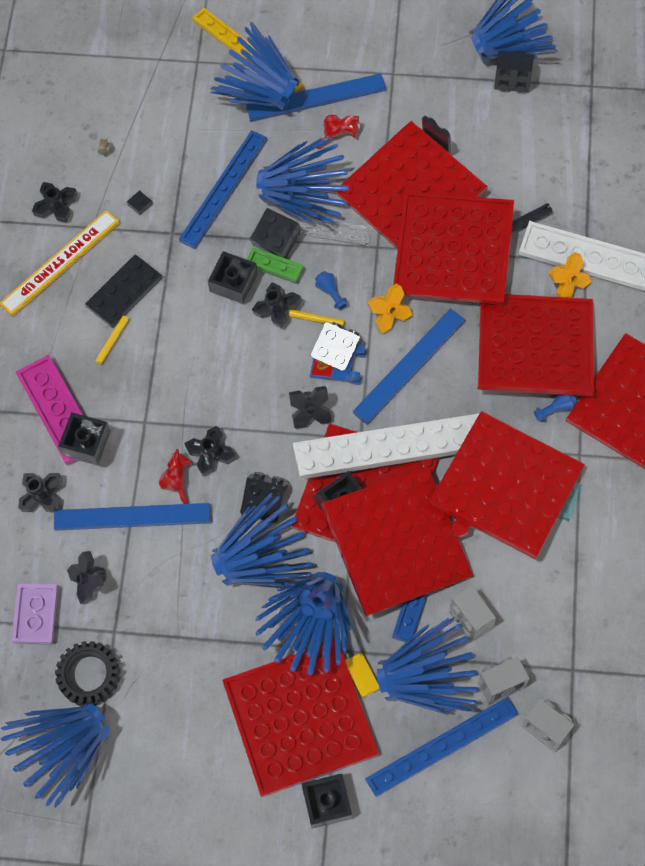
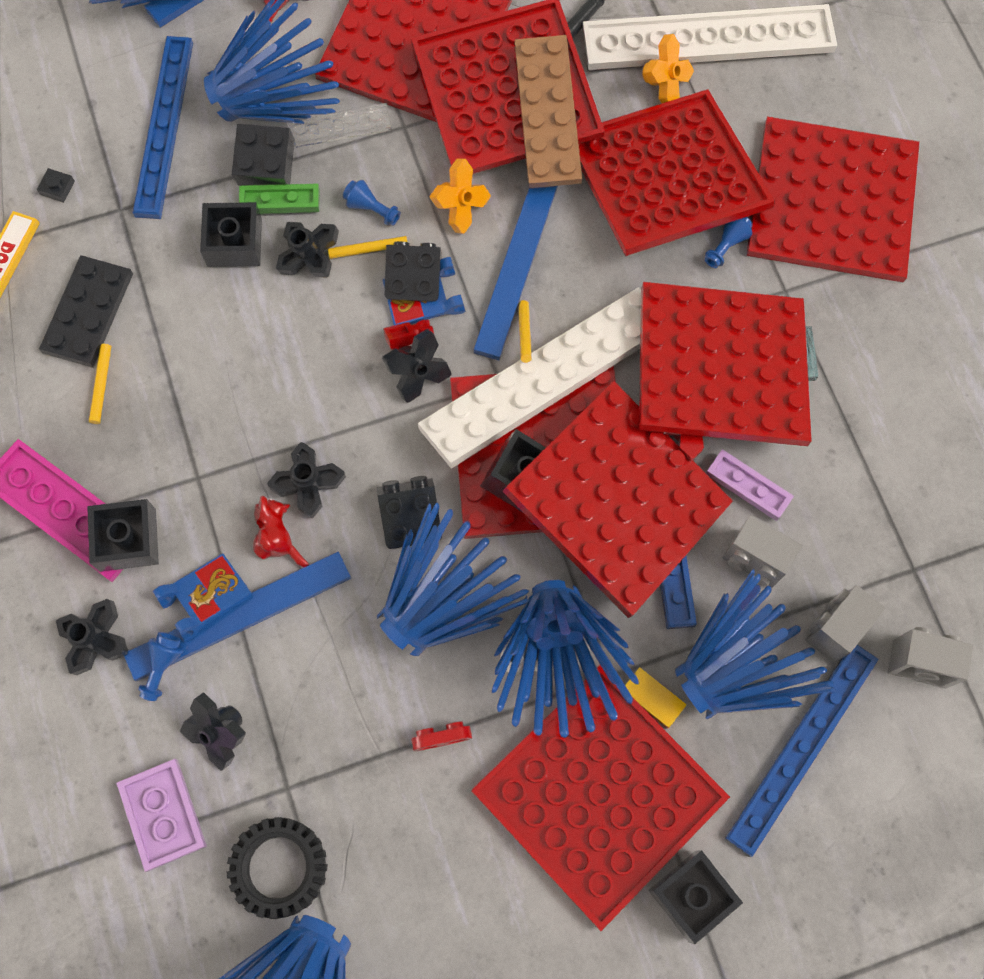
camera: 30 degrees left, 5 degrees up
none -> blue piece [138,632,184,701]
none -> flag [153,553,253,642]
none -> red plate [383,320,434,350]
none -> red plate [411,721,472,751]
none -> medium nougat plate [515,35,582,188]
none -> yellow bar [518,300,532,363]
none -> lavender plate [706,449,794,521]

